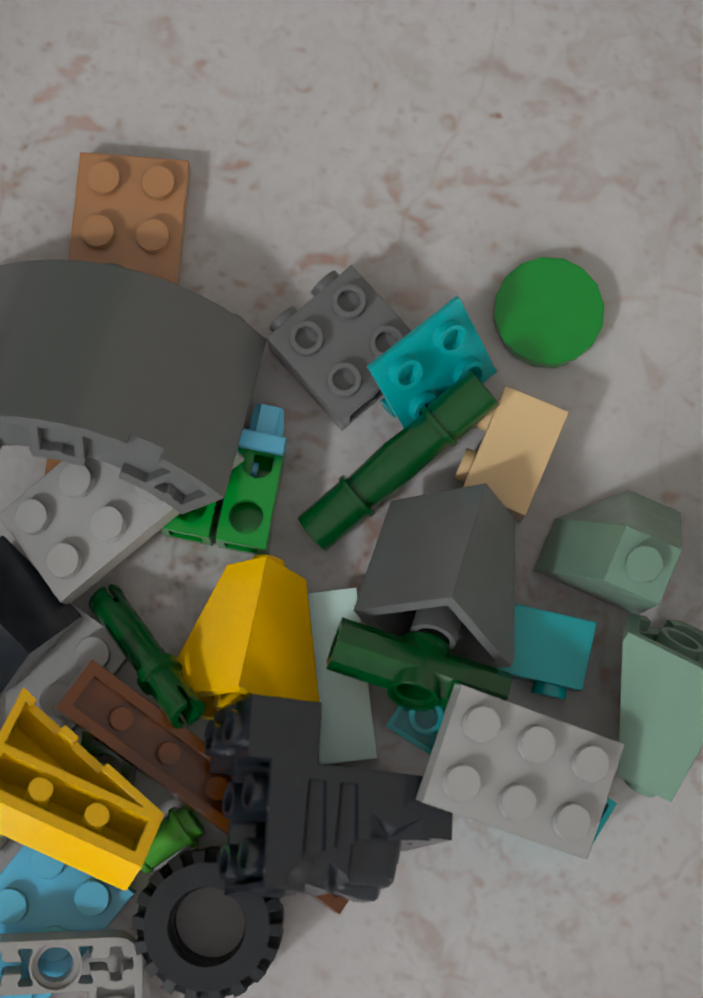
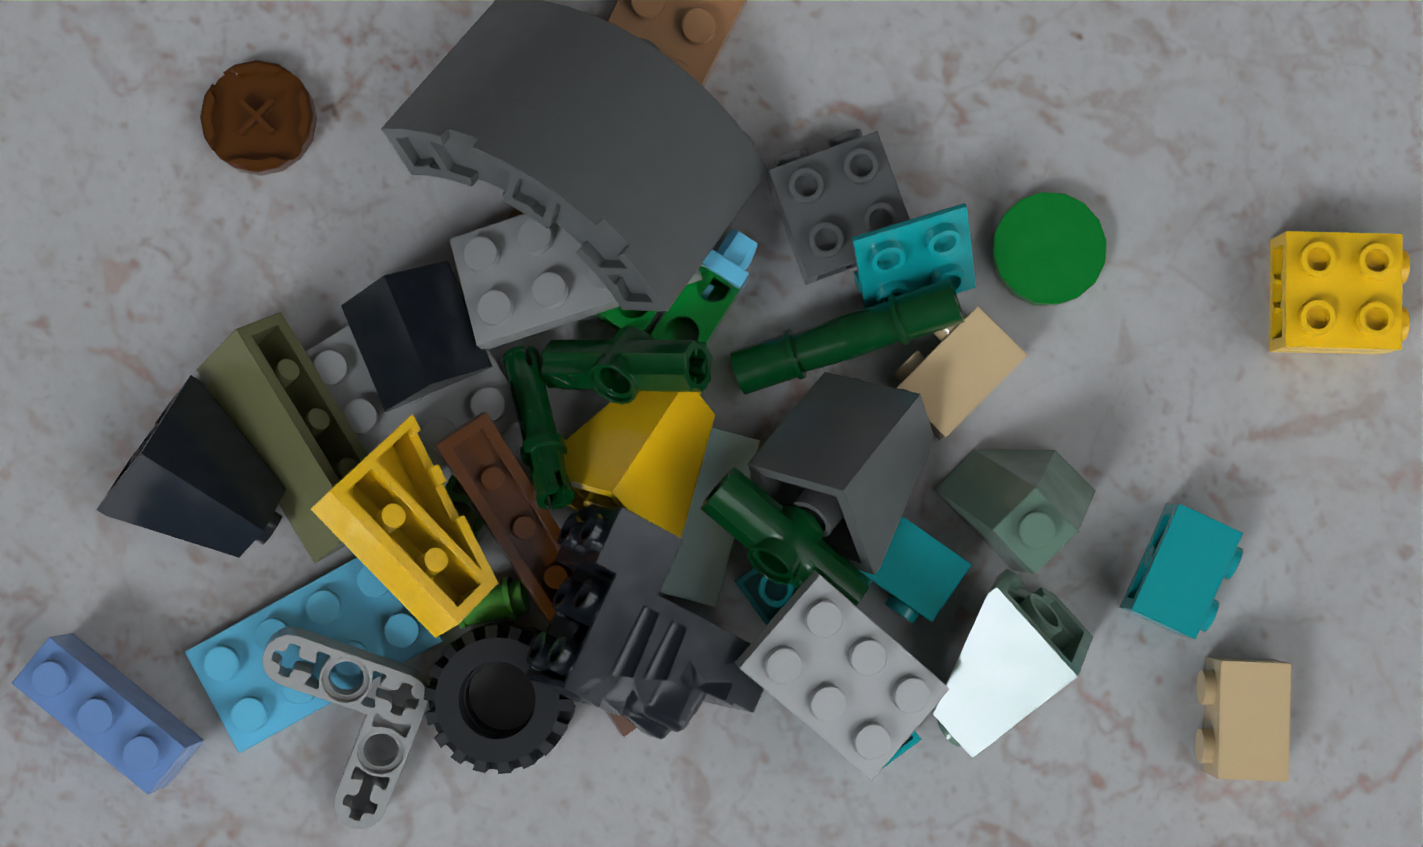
camera: 25 degrees right, 5 degrees up
none -> dark green piece [541,327,713,404]

